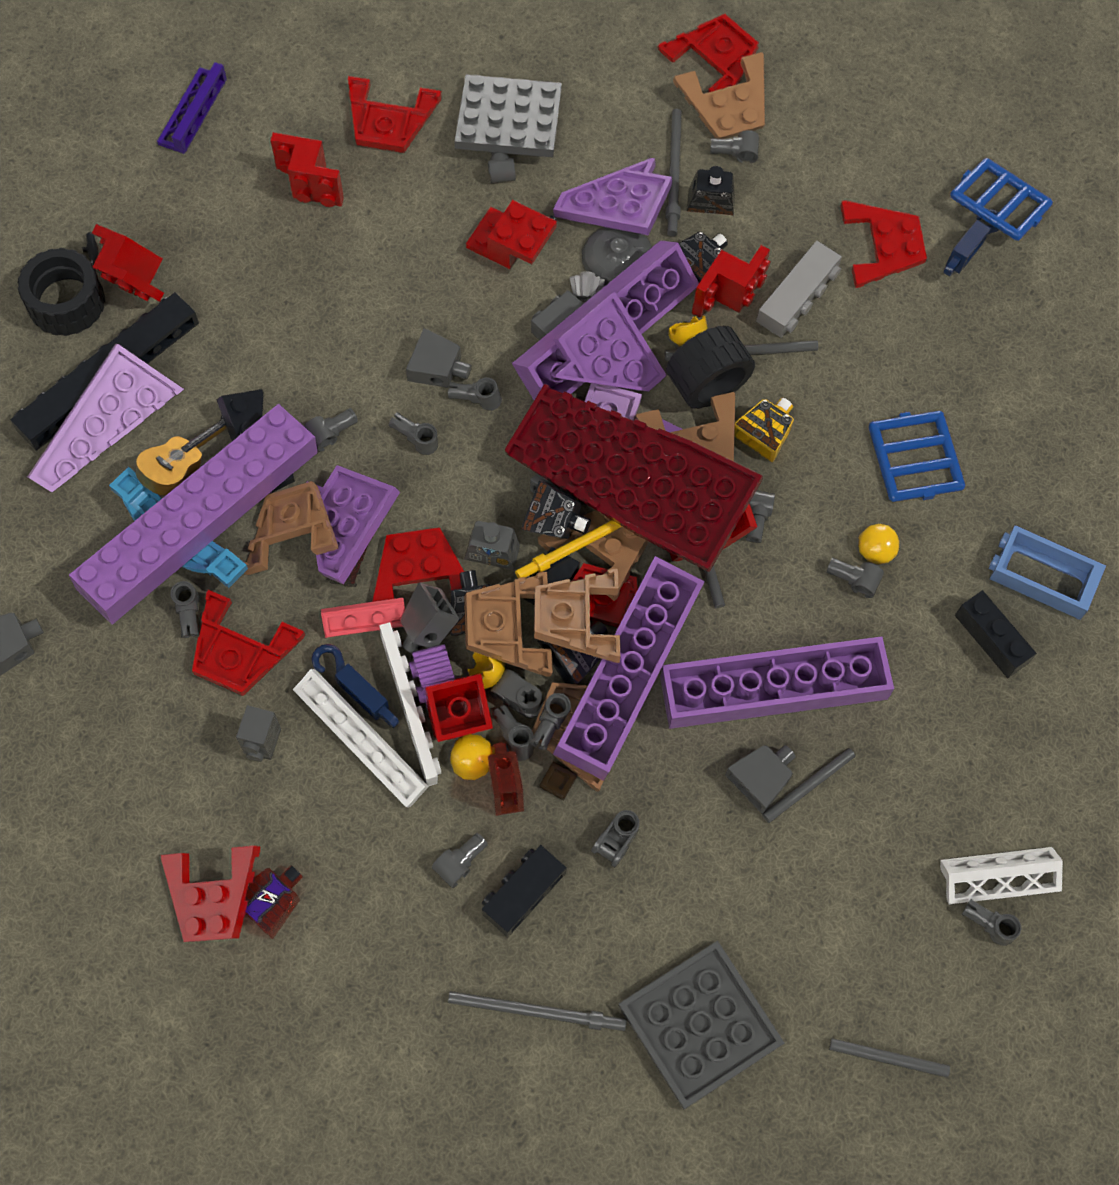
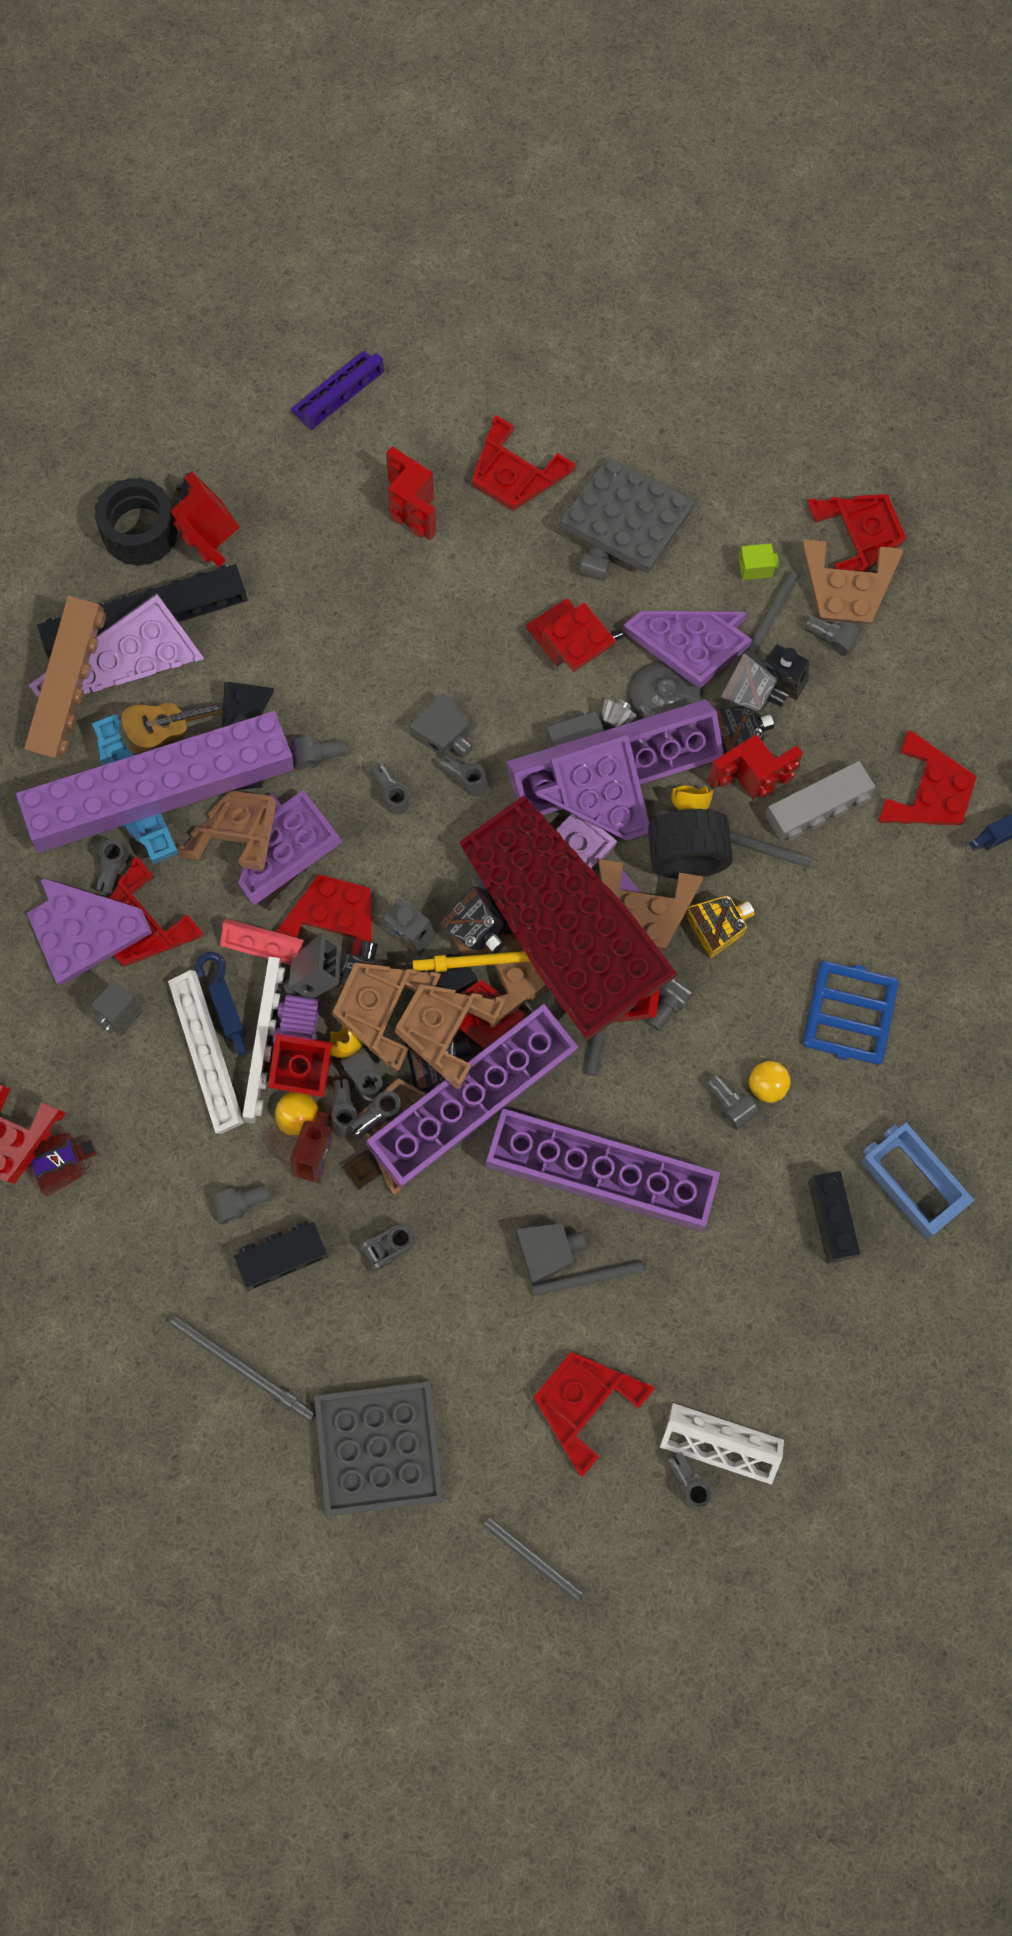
camera: 25 degrees right, 5 degrees up
none -> medium nougat brick [24,595,106,760]
none -> medium lavender wing [27,879,152,985]
none -> red wing [533,1352,655,1477]
none -> torso [721,650,789,712]
none -> lime brick [738,543,778,580]

